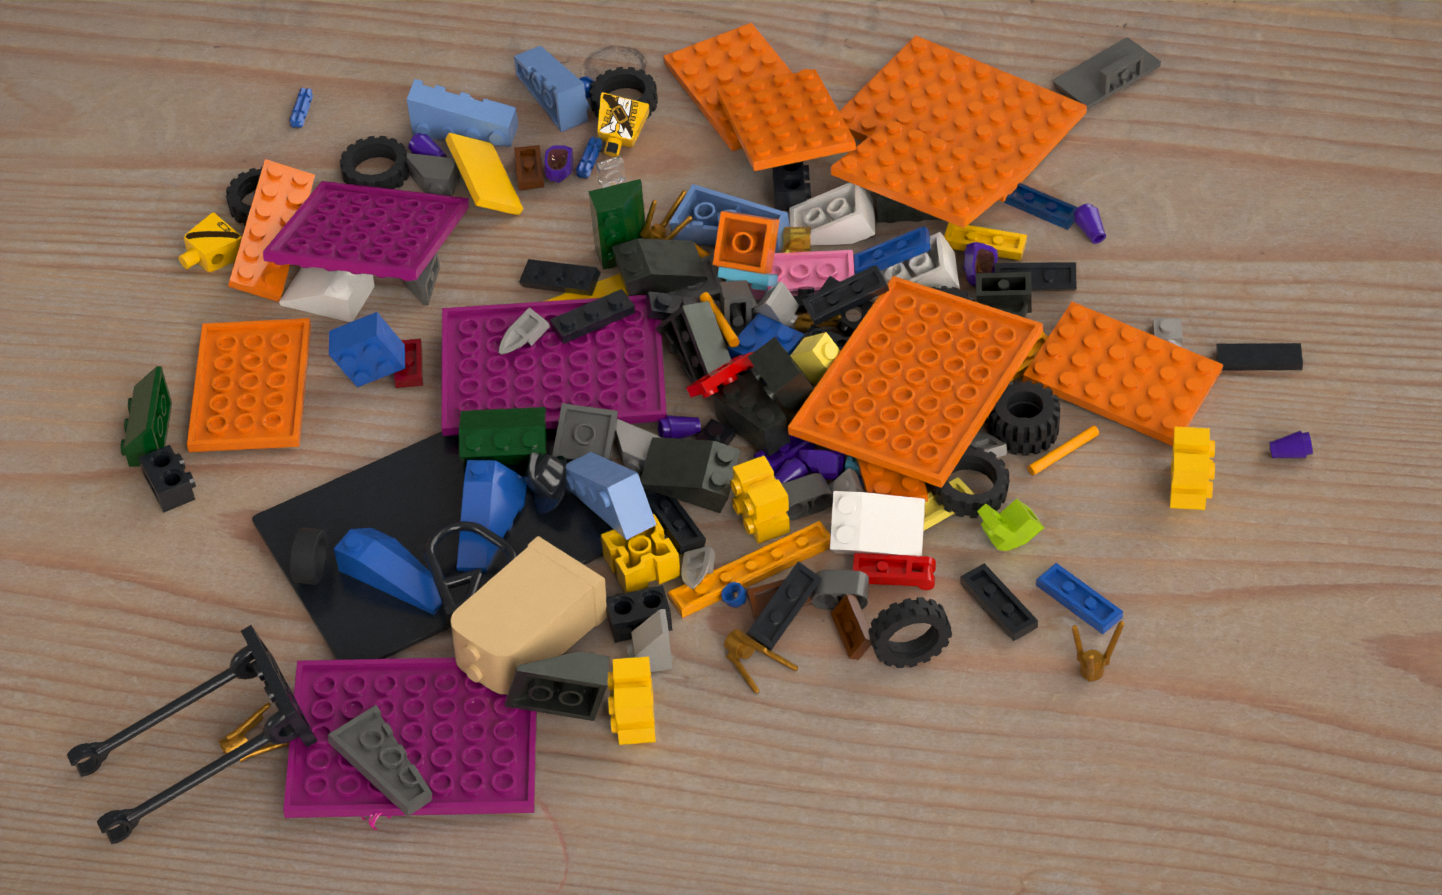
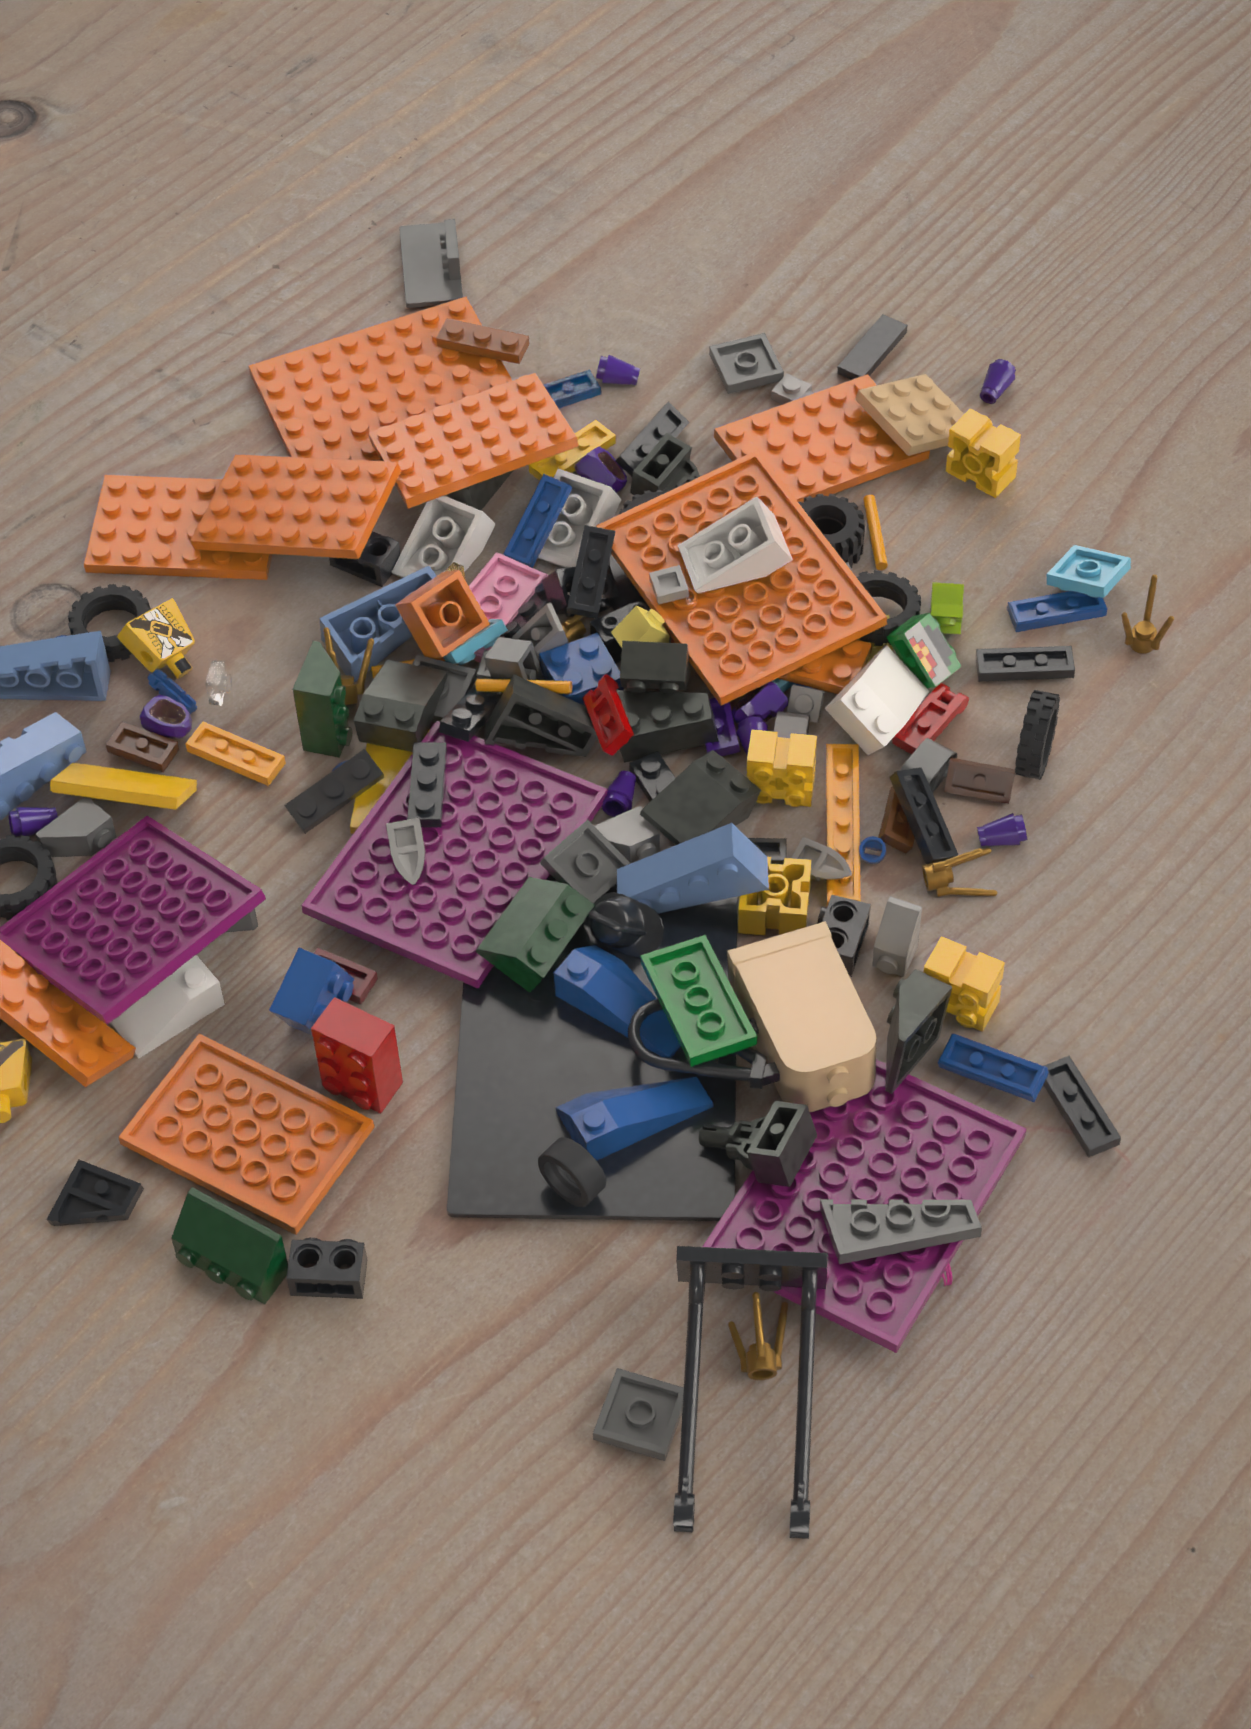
camera: 60 degrees left, 5 degrees up
none -> black wing [47,1159,144,1226]
none -> light orange plate [185,721,286,786]
none -> red brick [311,997,403,1114]
none -> dark orange plate [436,318,530,364]
none -> dark grey plate [593,1368,684,1461]
none -> green plate [640,935,757,1066]
none -> light grey plate [649,565,689,605]
none -> white slope [678,497,793,594]
none -> pearl dark grey brick [698,1101,817,1187]
none -> plate [709,333,784,394]
none -> tan plate [855,374,964,456]
none -> brick [887,613,962,689]
none -> blue tile [937,1033,1049,1102]
none -> dark purple cone [977,813,1028,847]
none -> black plate [1043,1056,1121,1158]
none -> medium azure plate [1046,545,1131,598]

